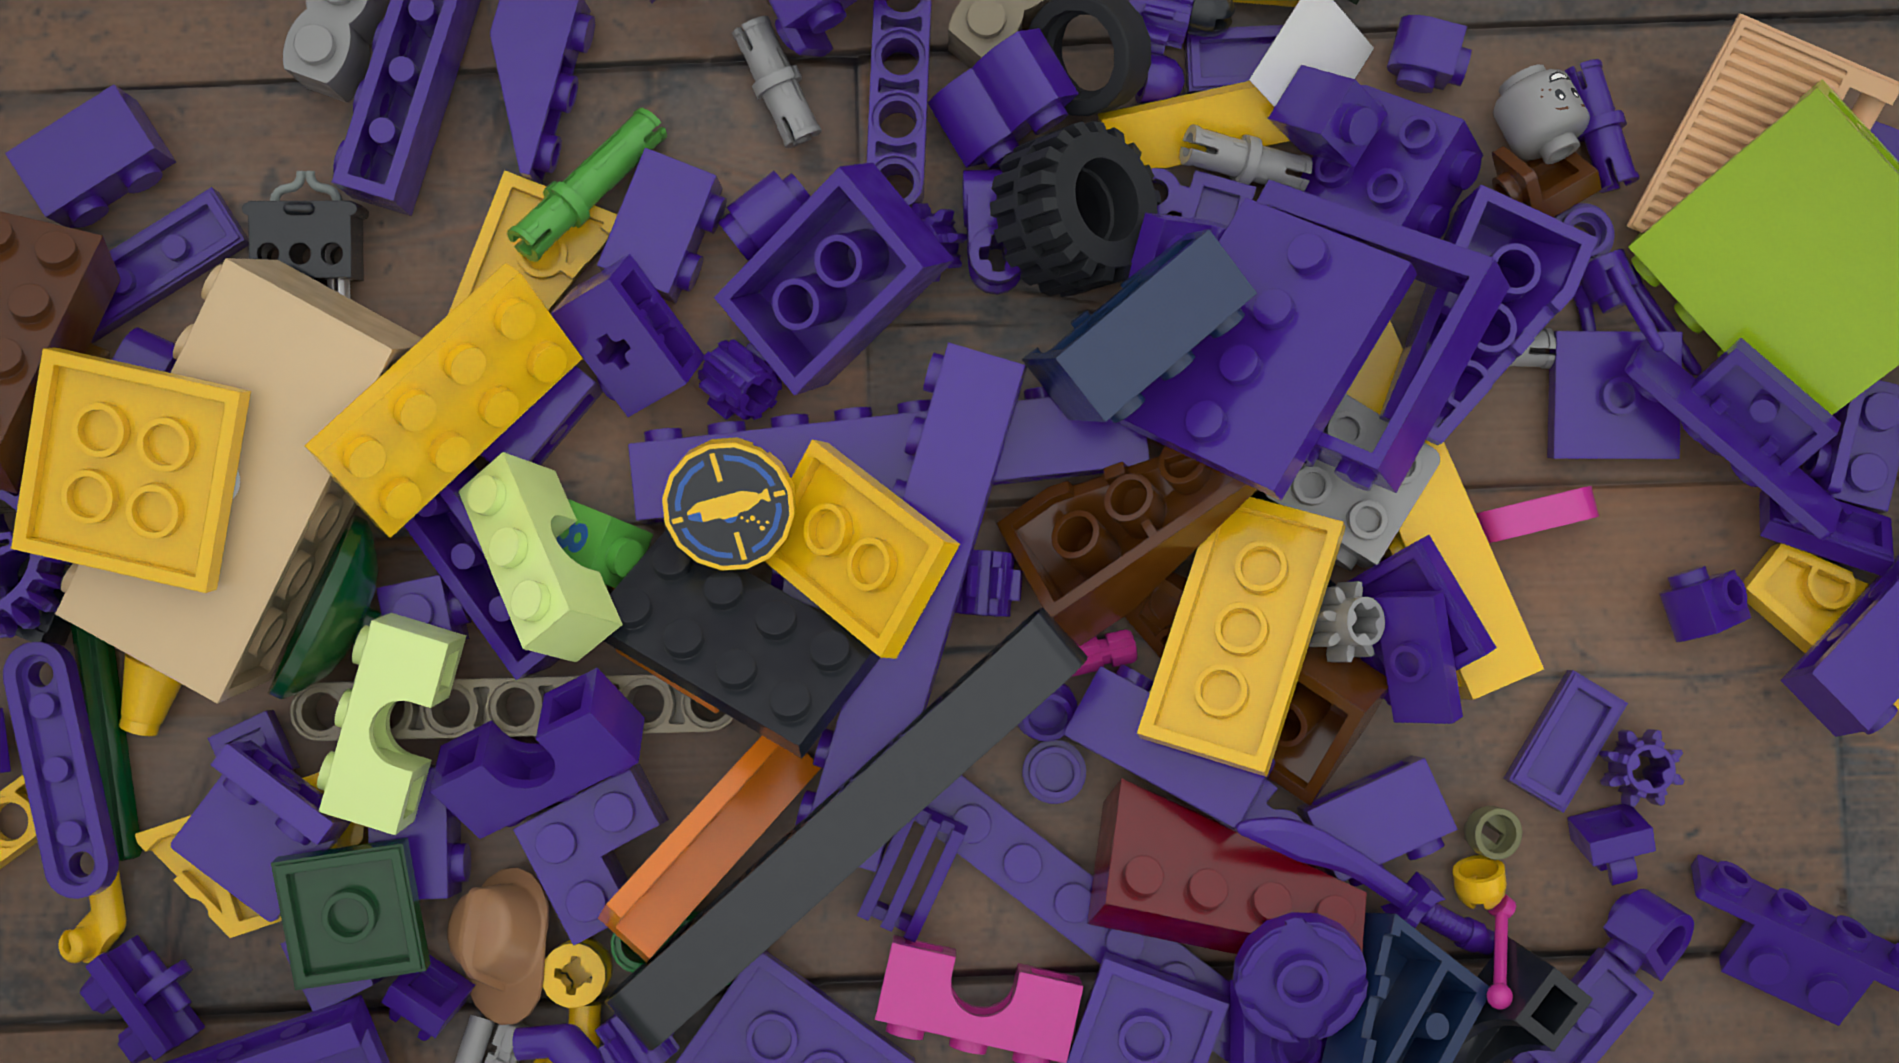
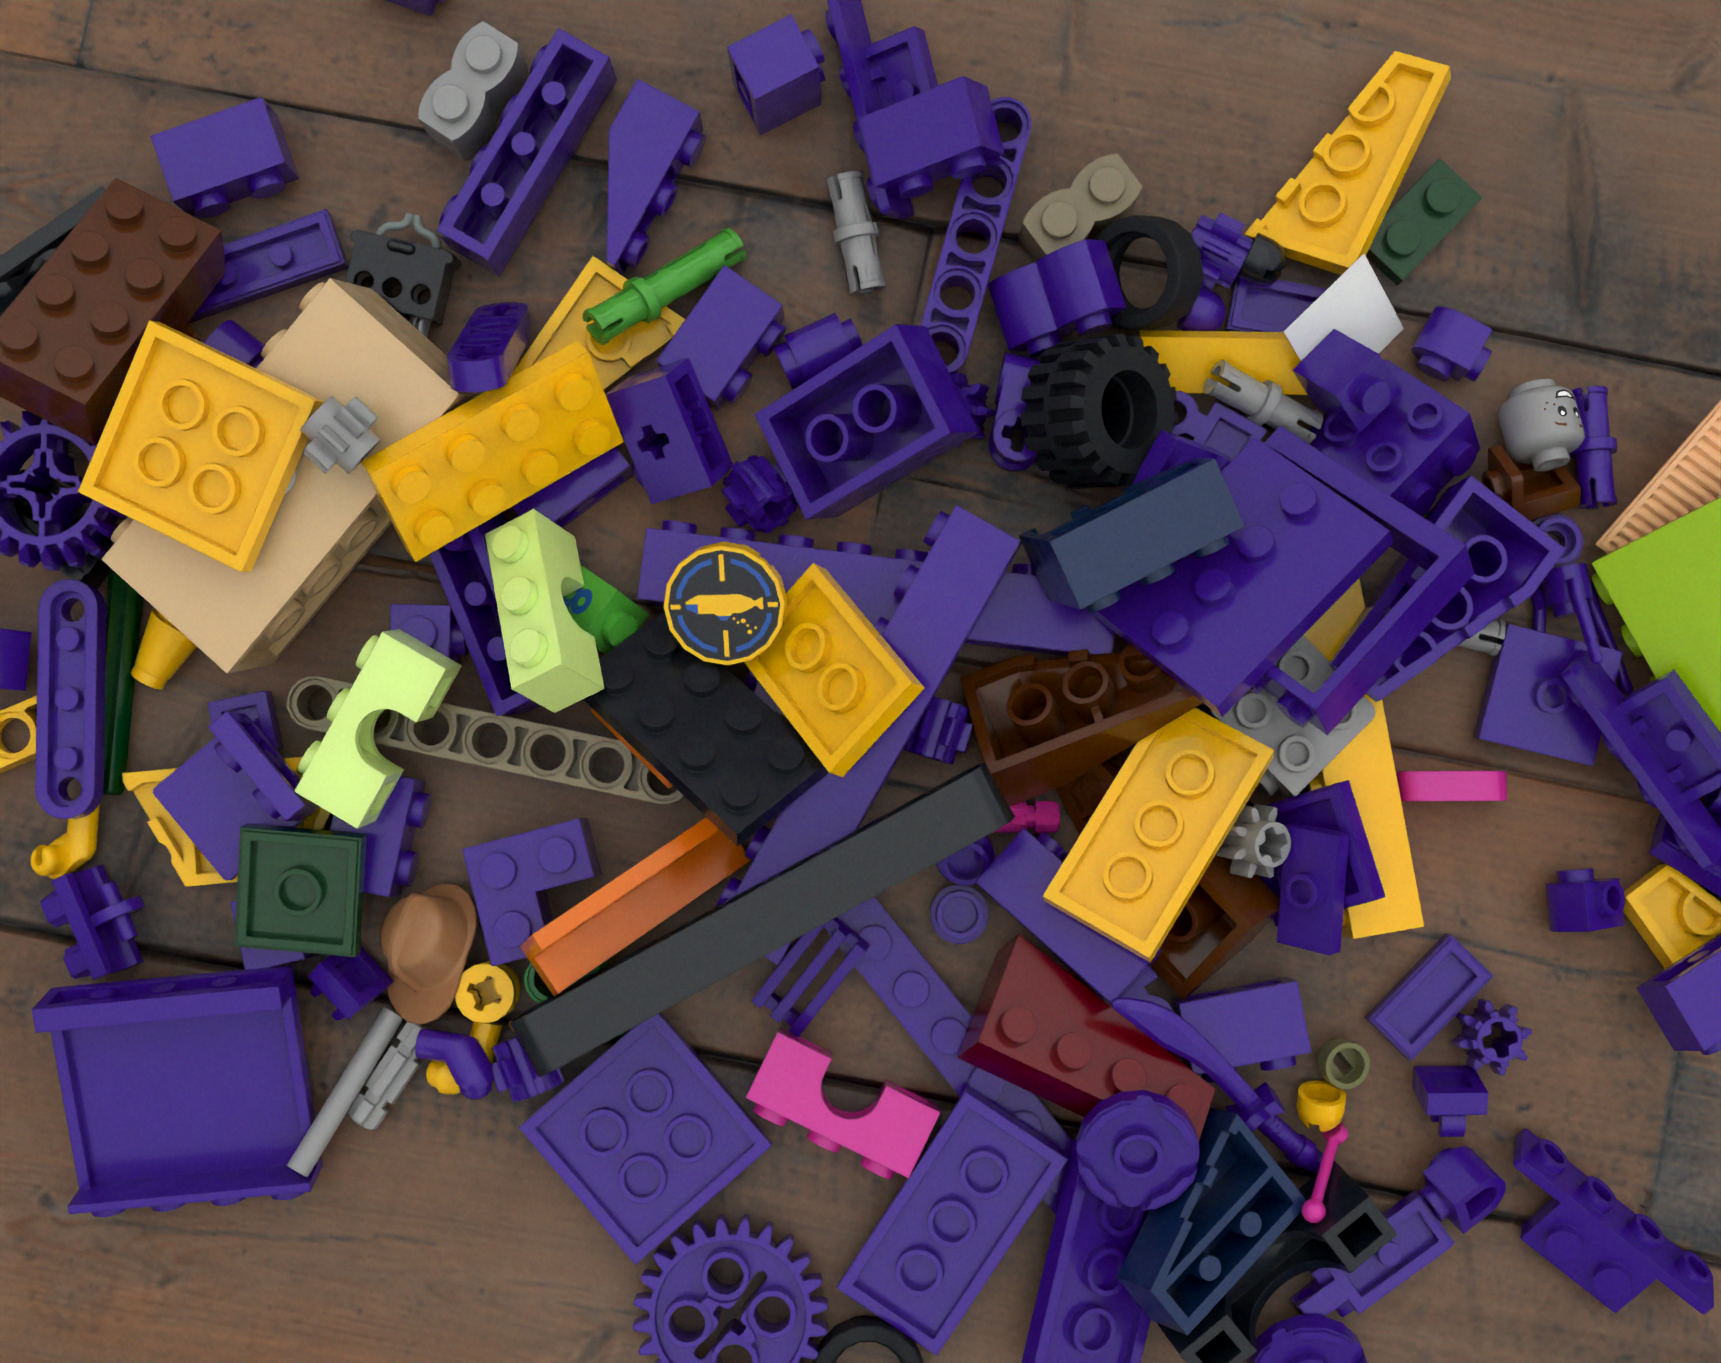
camera: 15 degrees right, 0 degrees up
dark green dish [268,515,381,699] -> none
dark purple arch [430,668,645,839] -> none
none -> light grey gear [300,396,381,474]
none -> dark purple beam [447,302,531,392]

